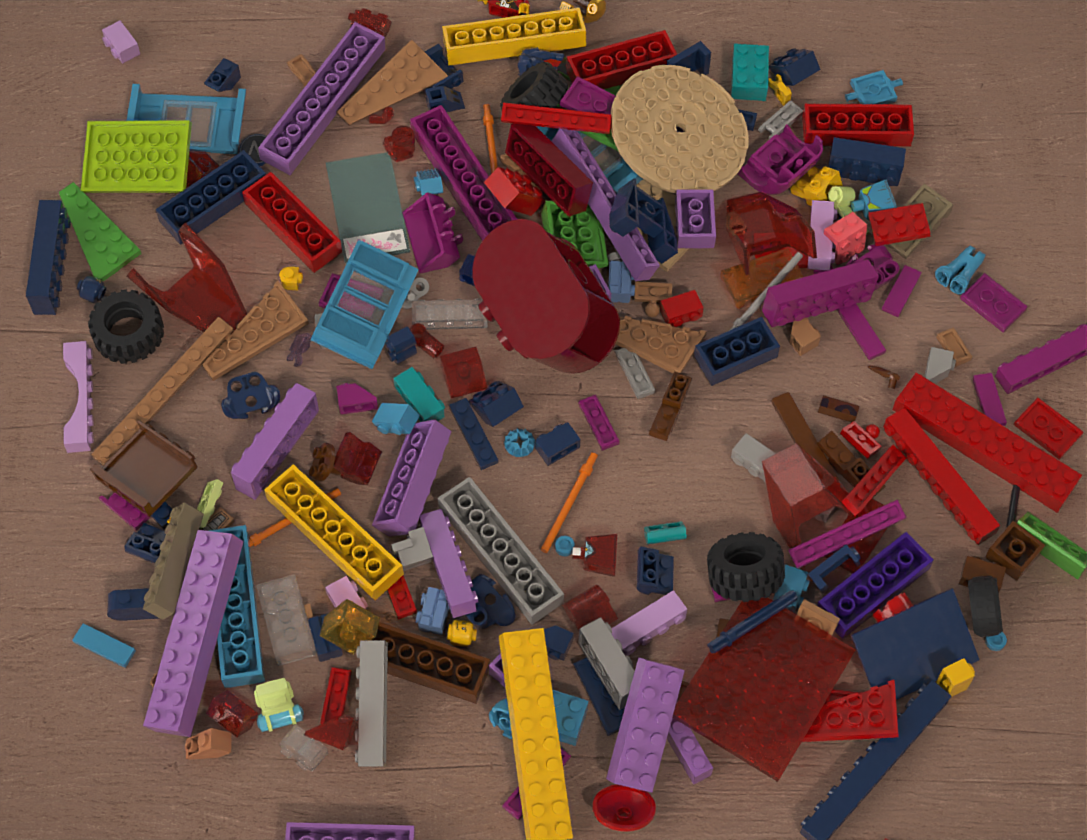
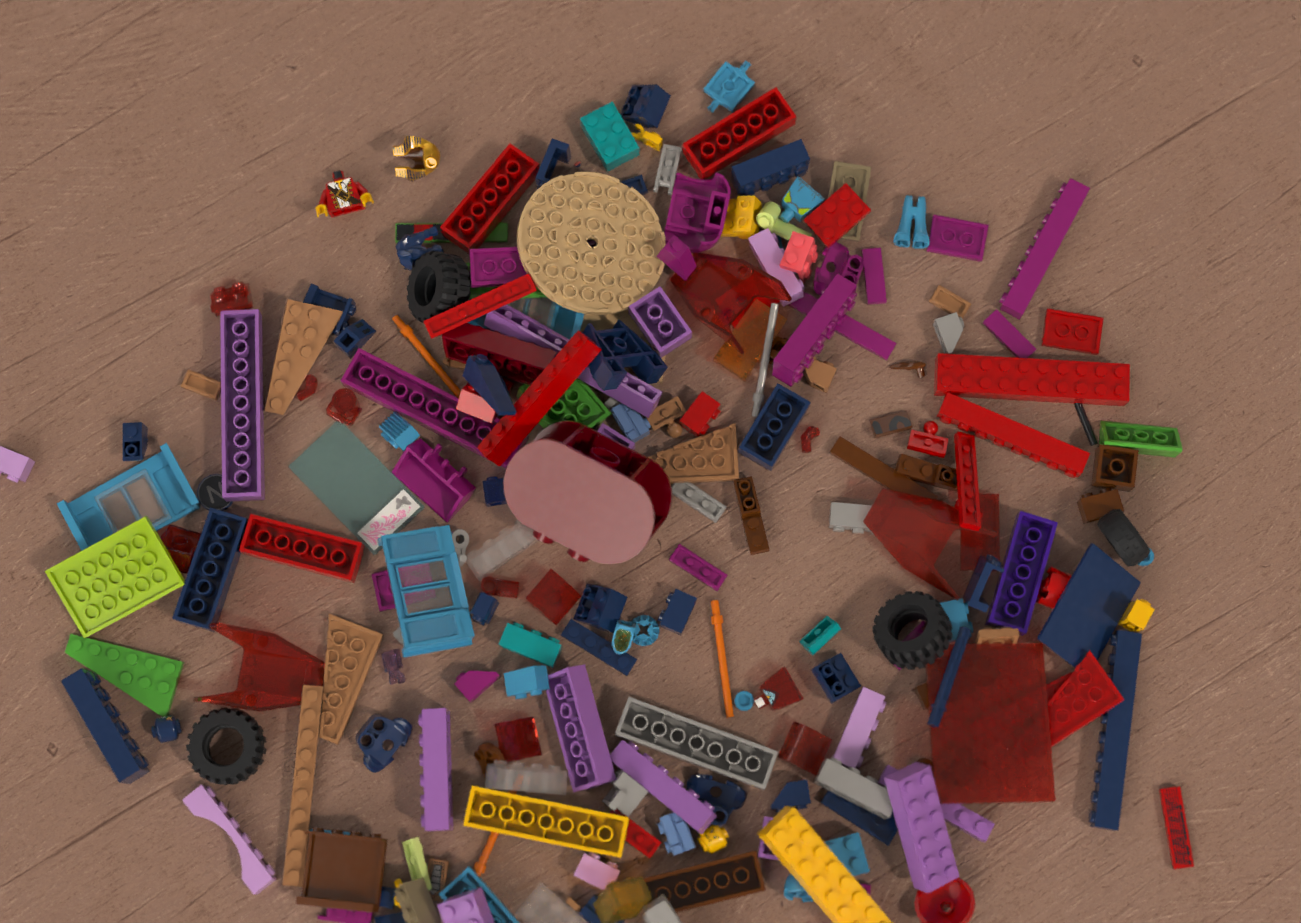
camera: 30 degrees left, 15 degrees up
yellow plate [279,267,303,291] -> none
yellow brick [442,7,586,66] -> none
magenta tile [788,500,907,569] -> none
none -> dark blue wedge [462,354,516,415]
none -> red brick [477,330,602,467]
none -> clear brick [485,760,568,795]
none -> rock [612,620,636,654]
none -> magenta slope [656,235,697,280]
none -> clear red arm [801,426,820,453]

